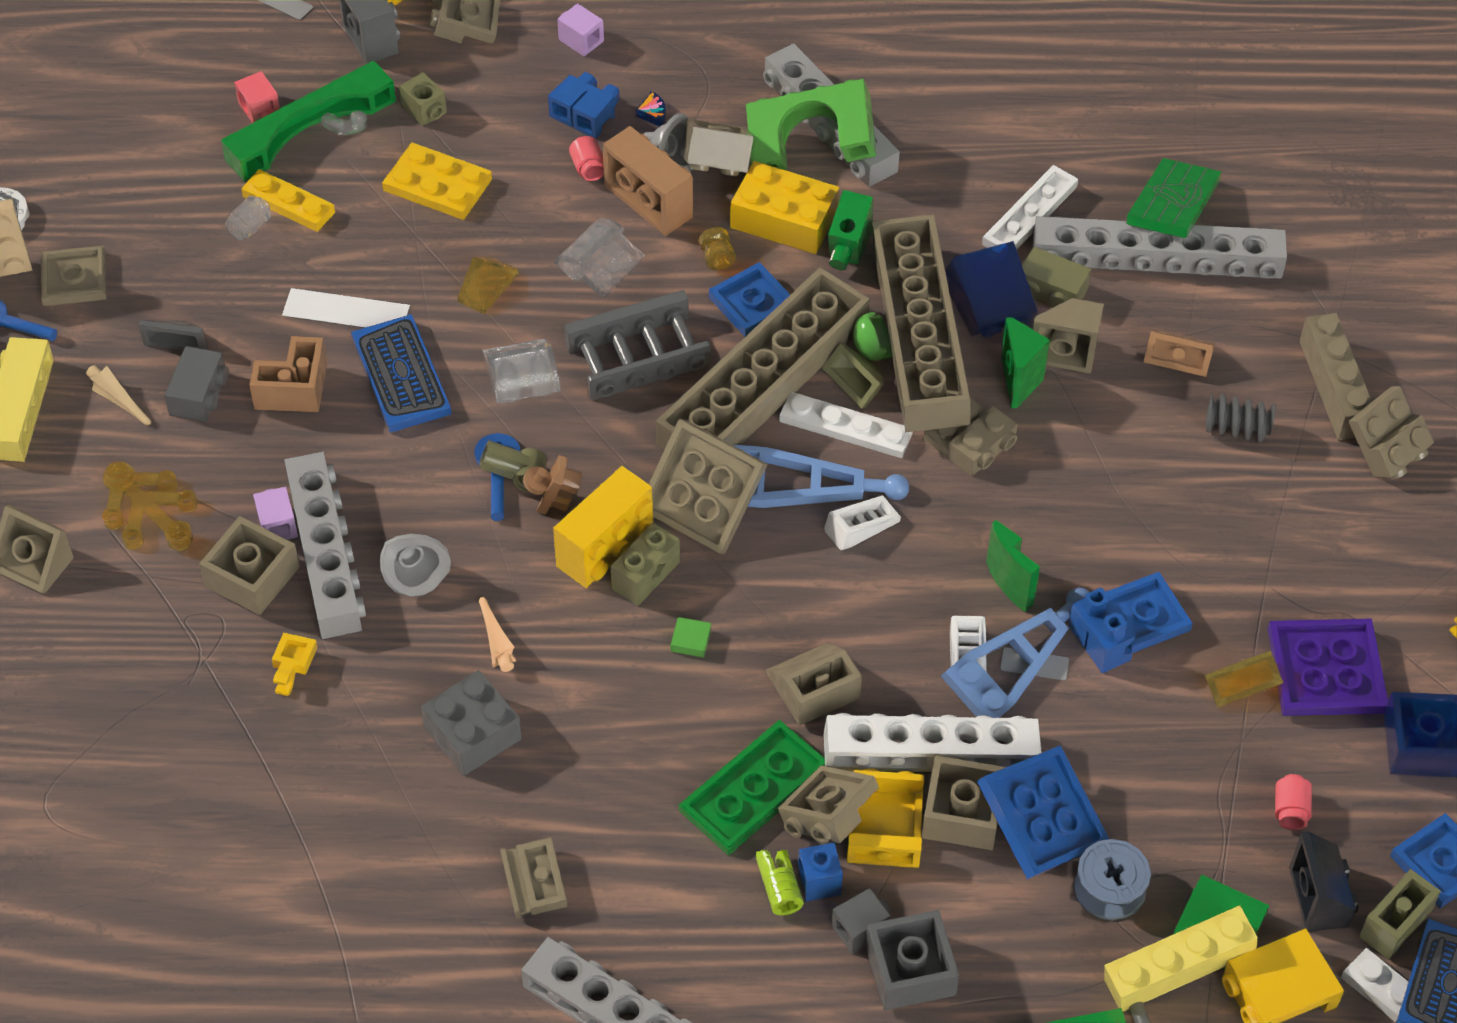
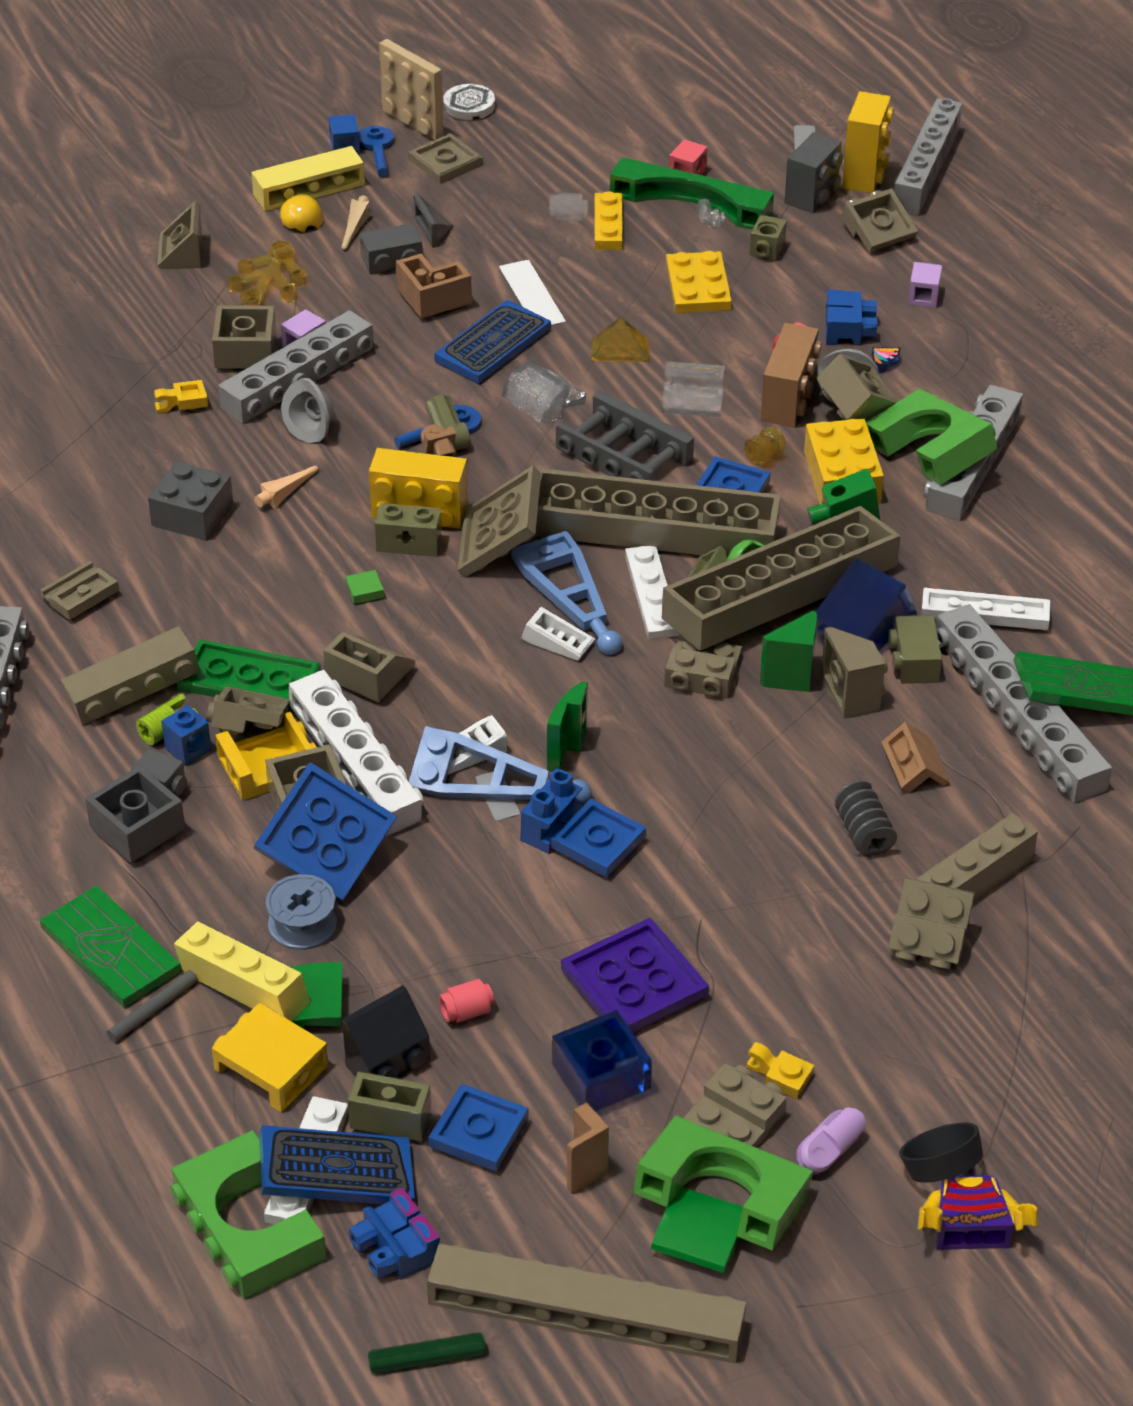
camera: 60 degrees right, 10 degrees down
clear yellow slope [1205,650,1283,708] -> none
none -> dark tan brick [60,626,201,726]
none -> yellow hair [280,194,324,232]

